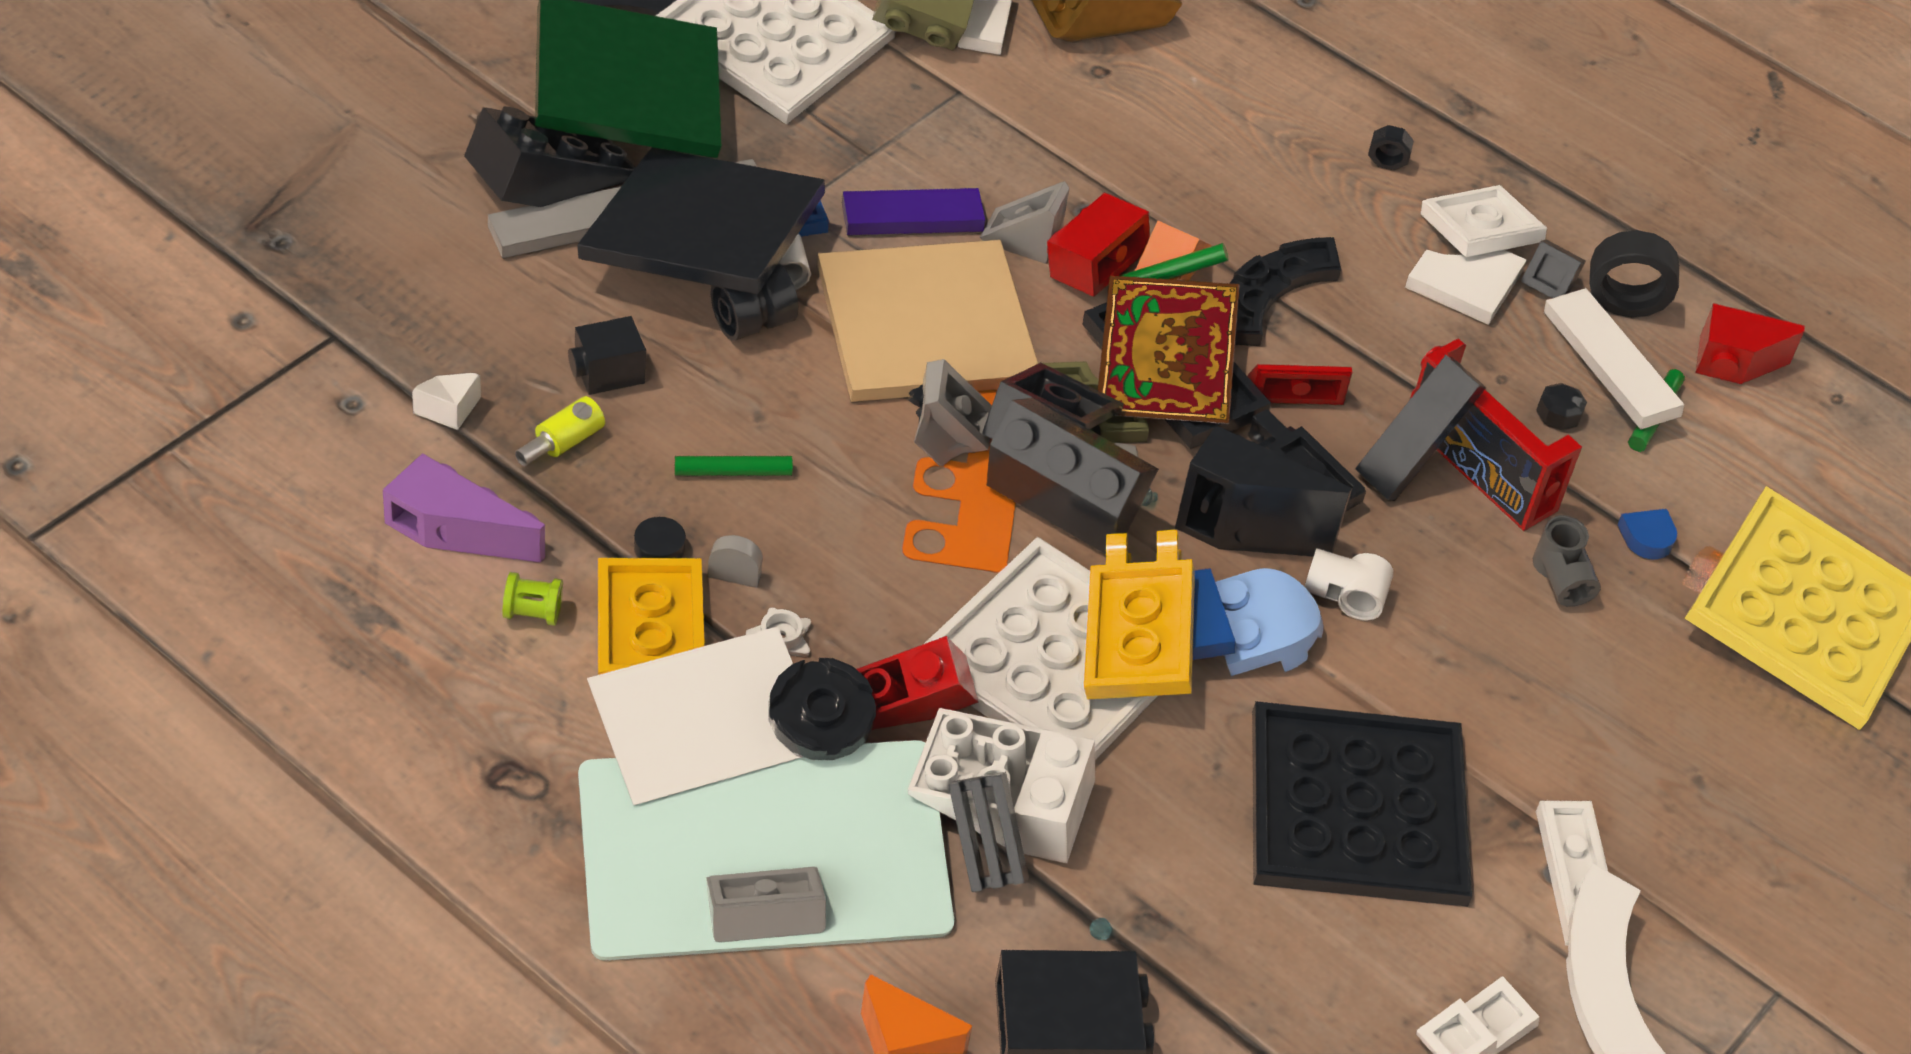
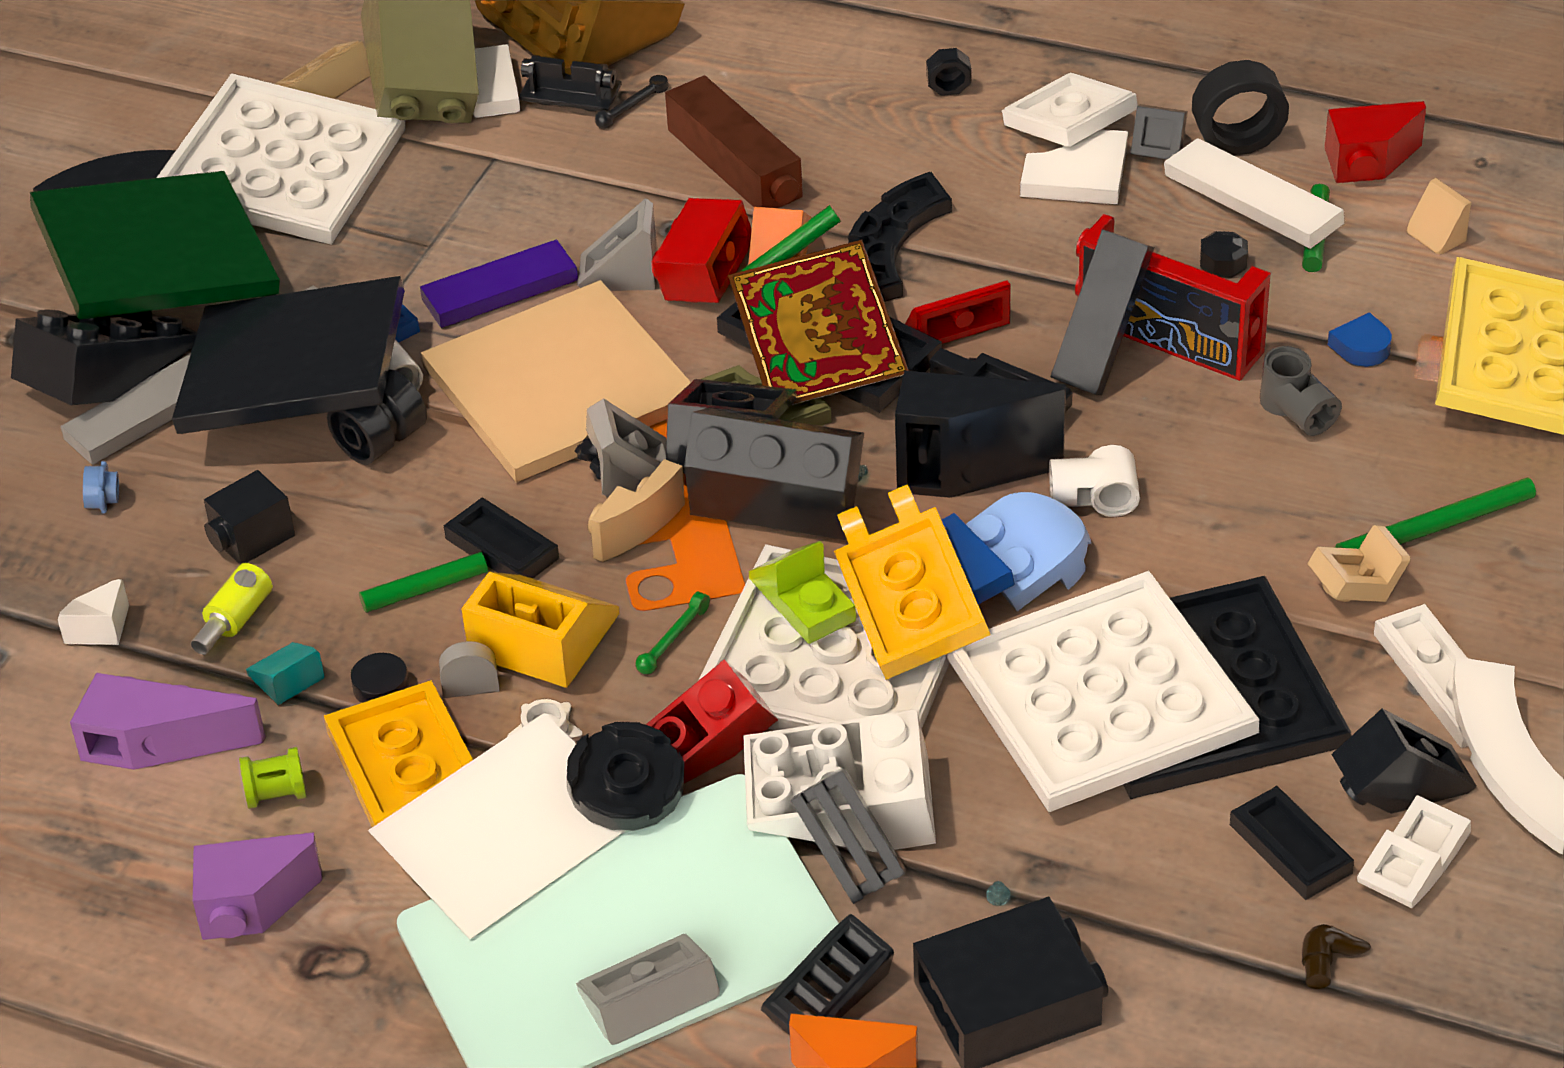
camera: 10 degrees left, 5 degrees down
none -> medium blue plate [83,461,119,513]
none -> medium lavender slope [193,832,322,940]
none -> teal slope [246,642,325,705]
none -> black tile [443,497,559,579]
none -> yellow slope [461,572,620,688]
none -> black hinge [518,55,622,111]
none -> tan slope [588,459,685,562]
none -> black hinge [595,75,668,129]
none -> green hinge [635,591,710,675]
none -> copper brick [665,75,803,208]
none -> lime slope [749,541,856,644]
none -> black slope [761,914,894,1035]
none -> white tile [947,571,1259,812]
none -> black tile [1229,786,1354,900]
none -> tan bracket [1307,525,1410,602]
none -> black slope [1331,708,1477,814]
none -> green bar [1335,477,1536,549]
none -> tan slope [1407,178,1471,255]

